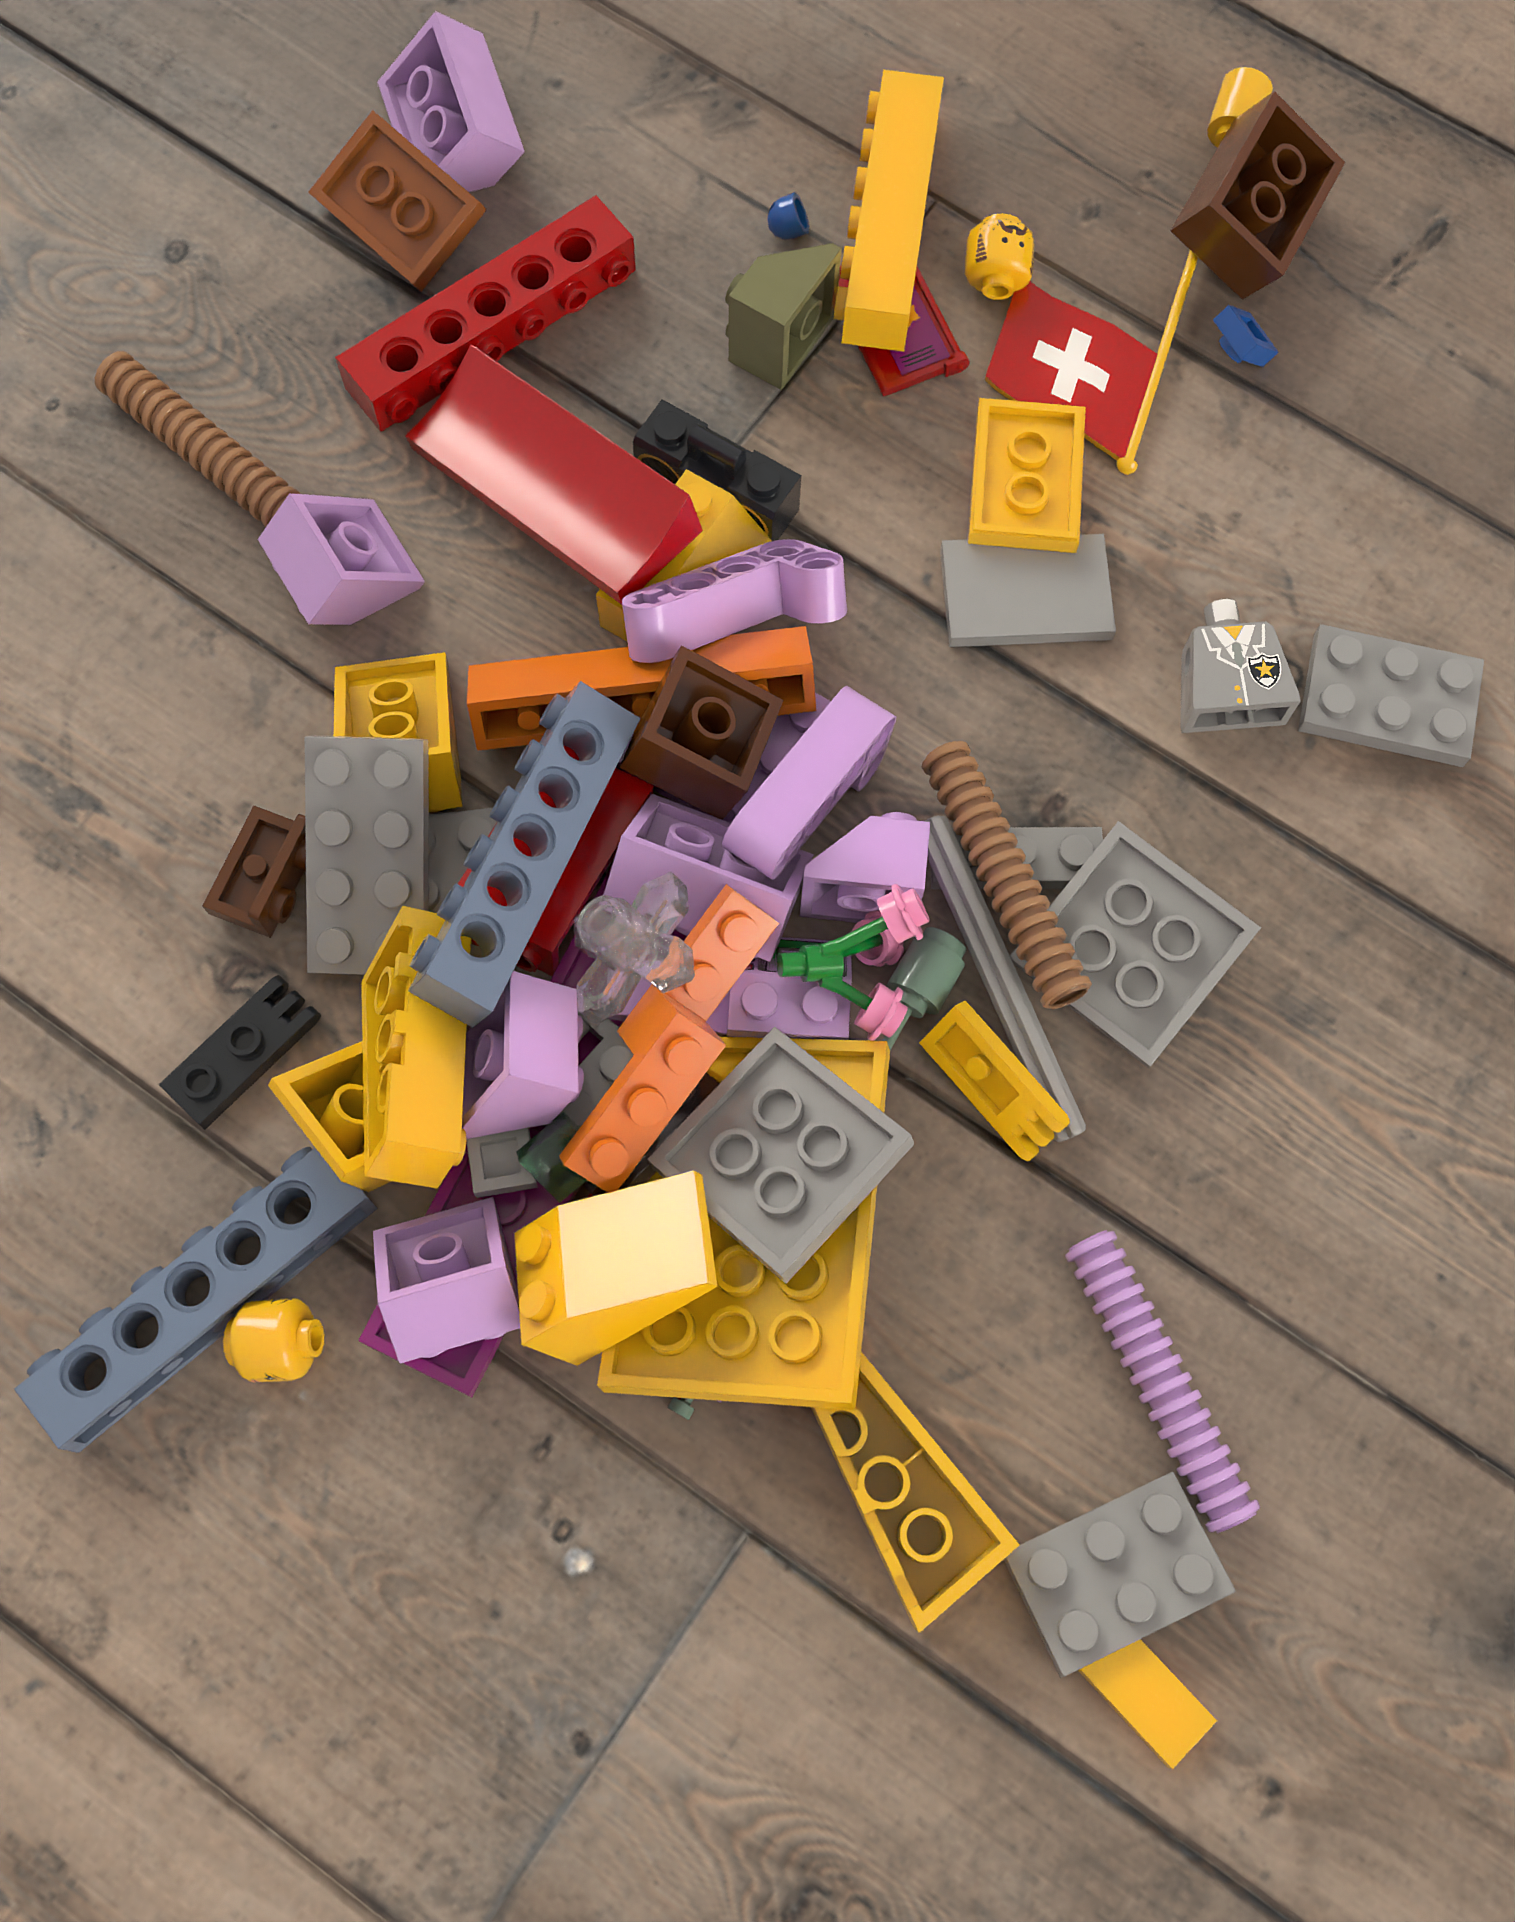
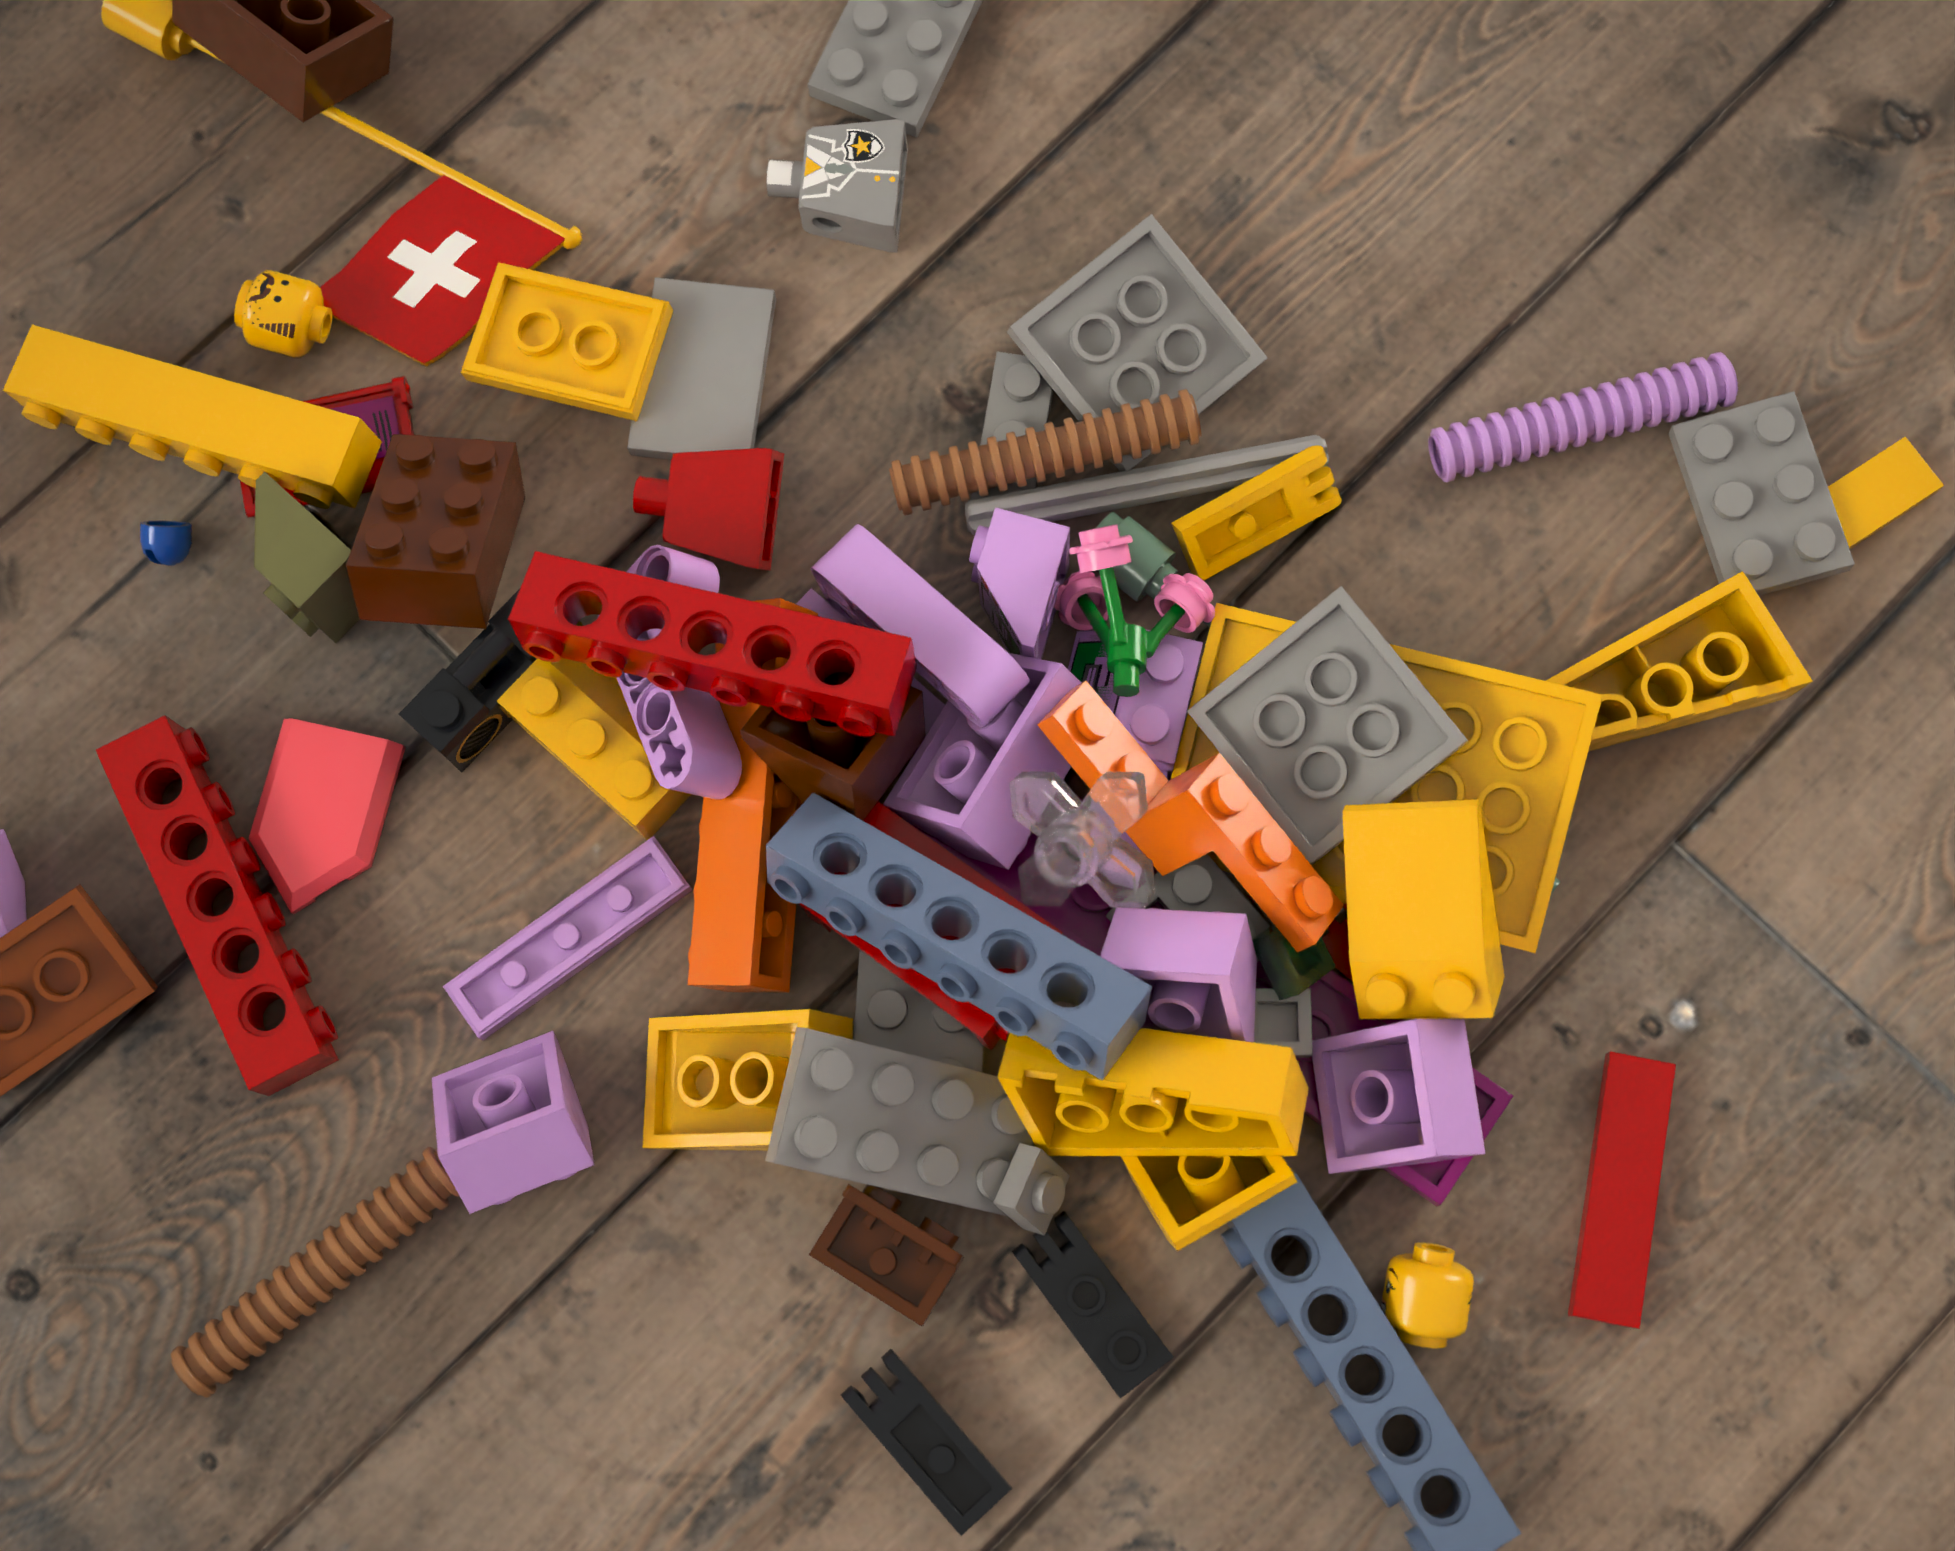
camera: 70 degrees left, 5 degrees up
red arch [405,344,703,605] -> none
blue plate [1213,305,1279,367] -> none
none -> coral tile [249,718,406,914]
none -> reddish brown brick [346,434,525,629]
none -> lavender tile [443,836,693,1040]
none -> red brick [508,551,917,737]
none -> red torso [633,448,784,571]
none -> black hinge [841,1349,1012,1536]
none -> light grey plate [993,1143,1070,1235]
none -> red tile [1568,1051,1676,1329]

